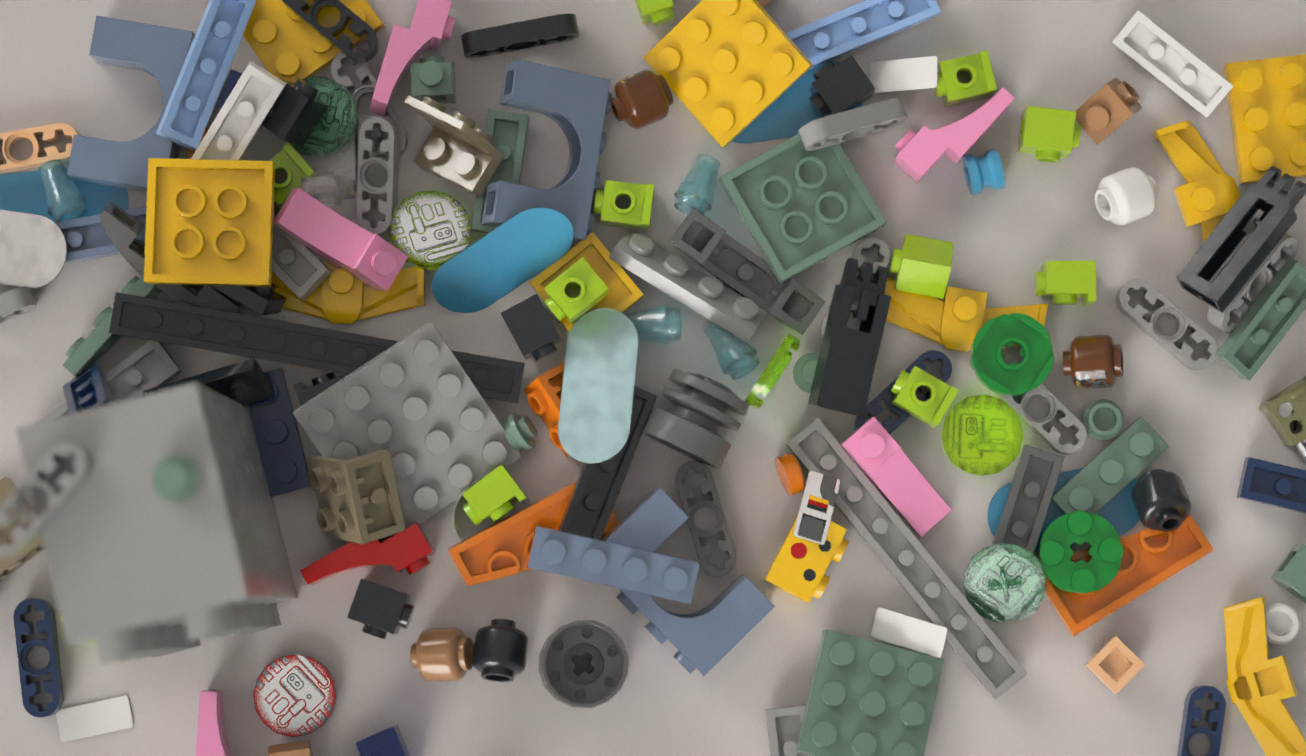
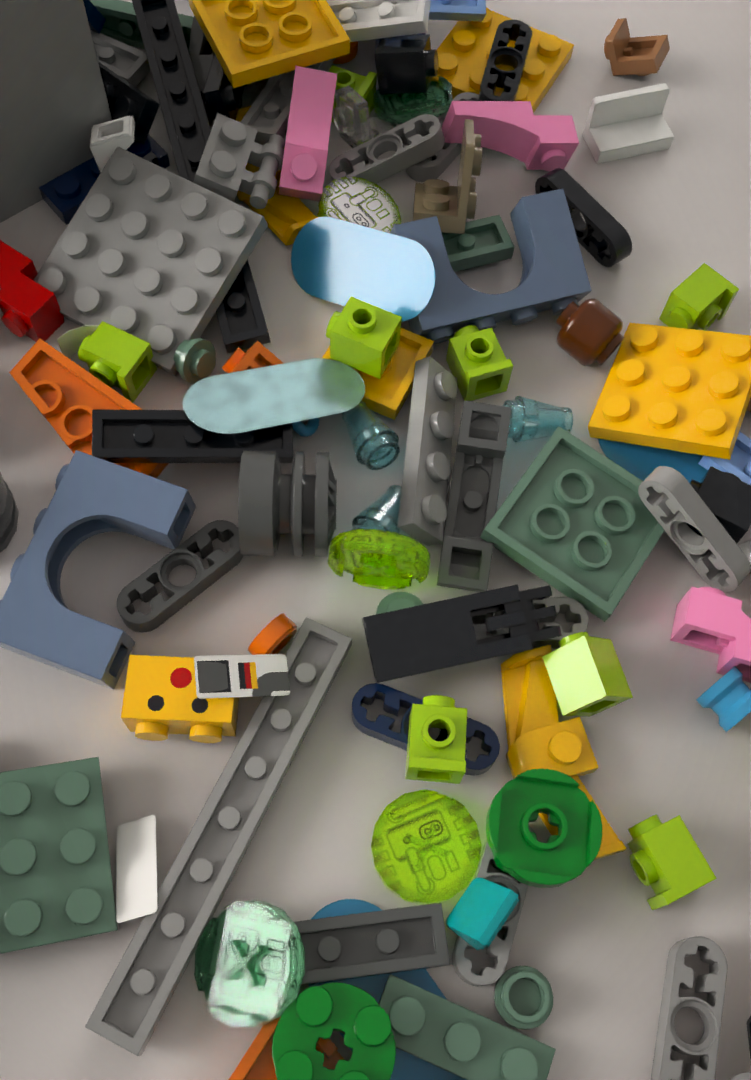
camera: 60 degrees right, 20 degrees down
dark tan bracket [308,449,406,544] -> none
sand green brick [410,56,456,104] -> none
black brick [501,294,561,362] -> none
sand blue plate [527,526,700,604] -> none
bright pink slope [840,417,952,537] -> none
reddish brown head [1062,335,1123,389] -> none
none -> white slope [90,115,135,172]
none -> light grey plate [193,113,285,209]
none -> teal slope [446,878,519,951]

